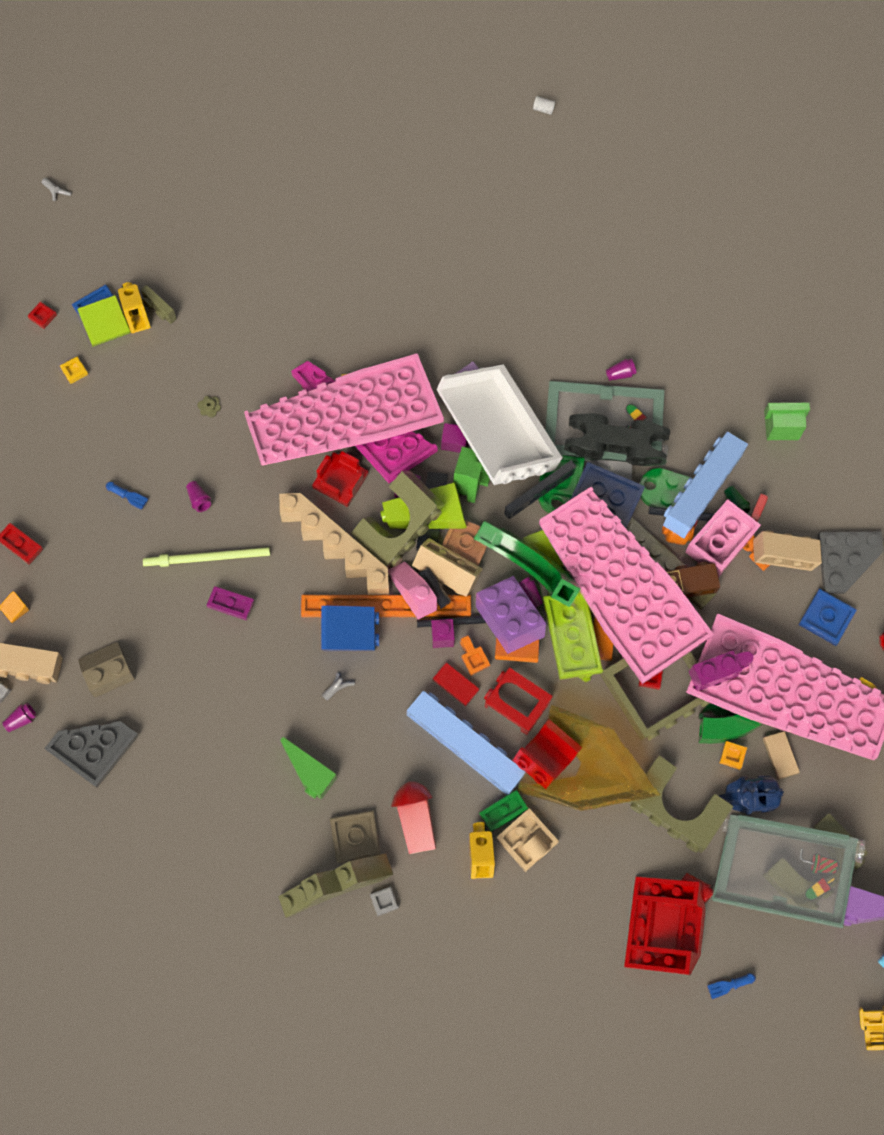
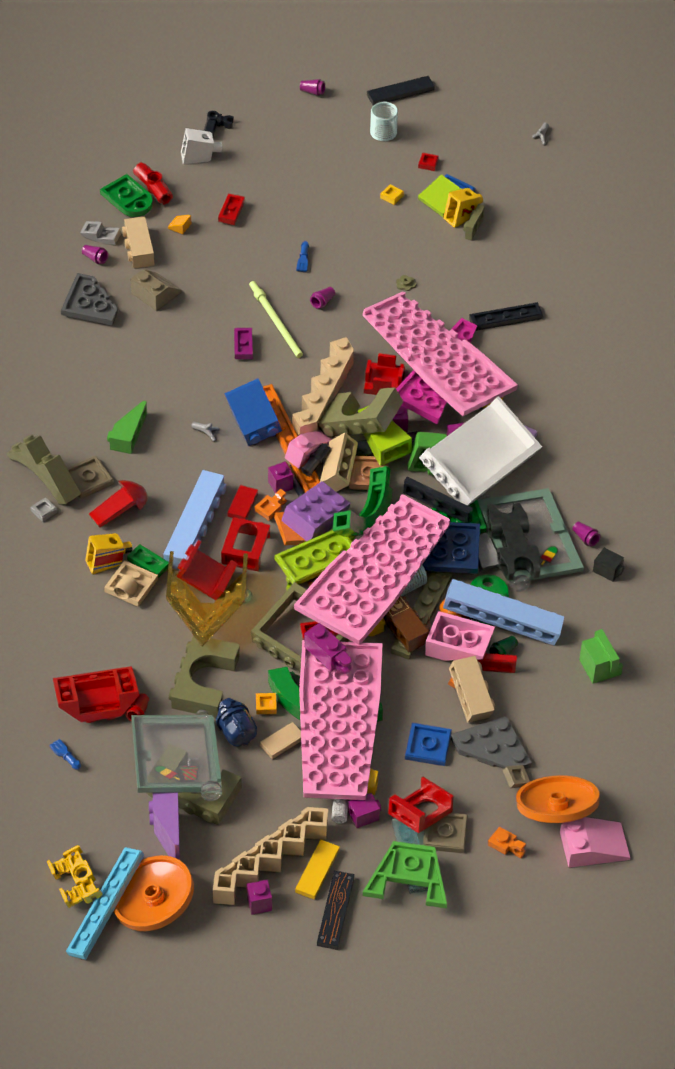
camera: 70 degrees right, 20 degrees down
none -> black tile [469,302,543,331]
none -> pearl dark grey brick [593,547,625,582]

